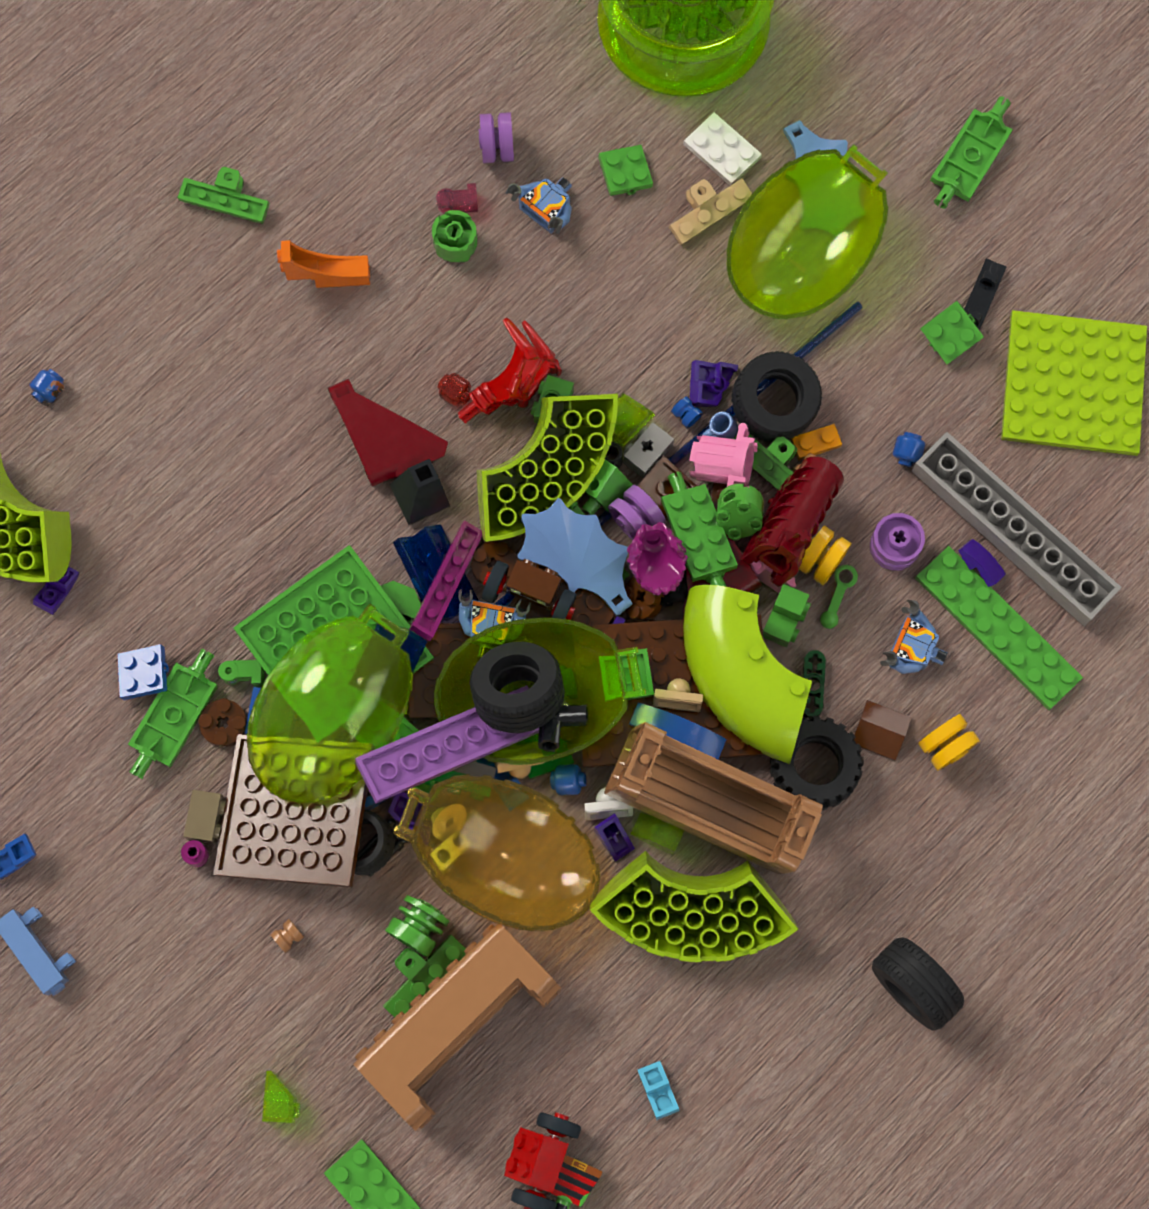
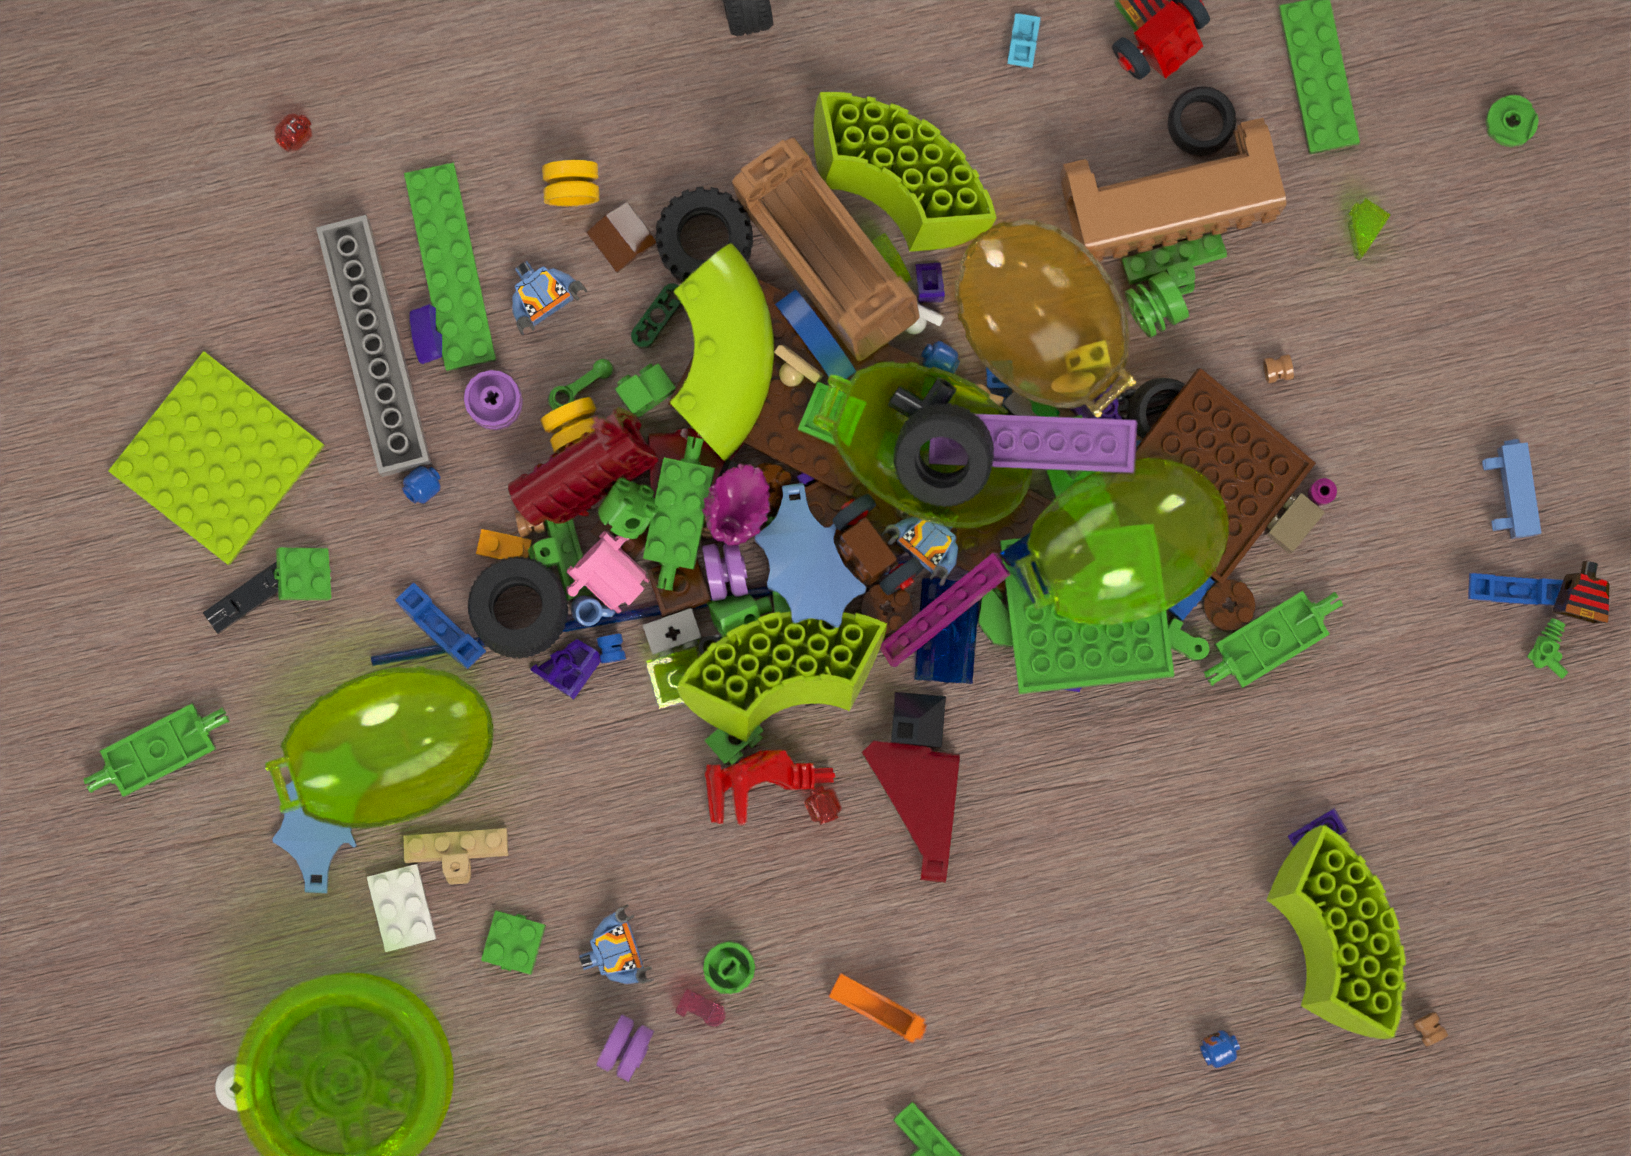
camera: 150 degrees left, 10 degrees up
plate [118,644,169,700] -> none
none -> blue slope [395,583,486,669]
none -> black tyre [1168,86,1236,156]

